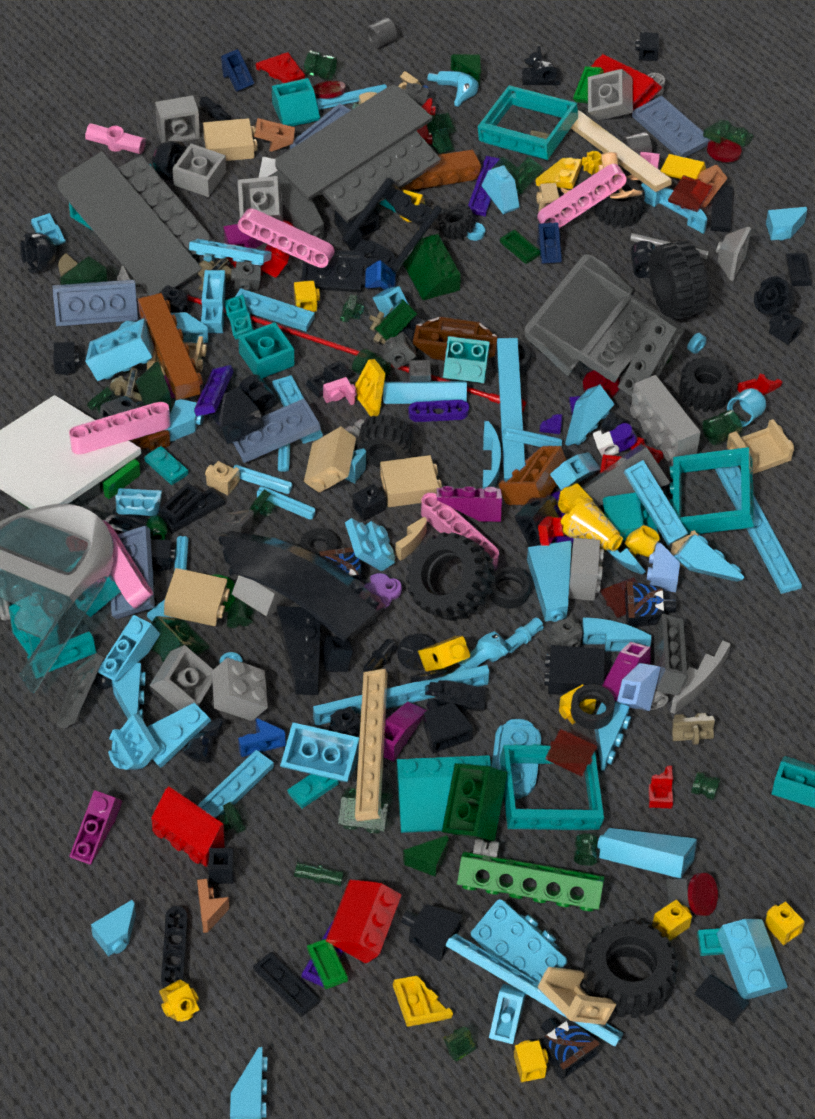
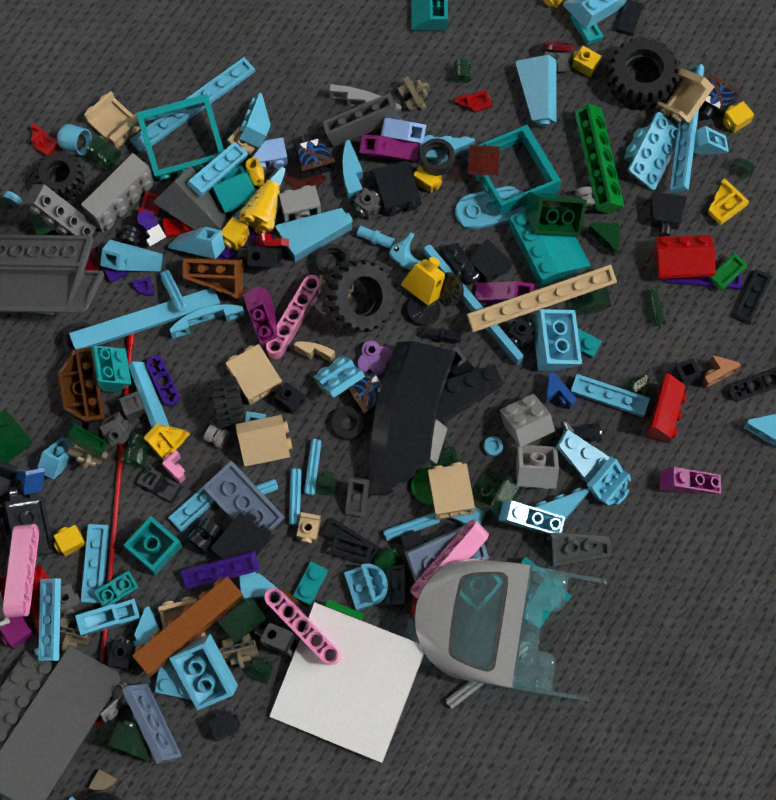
camera: 110 degrees left, 20 degrees up
clear green tile [340,294,364,322] -> none
clear green wheel [574,834,598,866] -> none

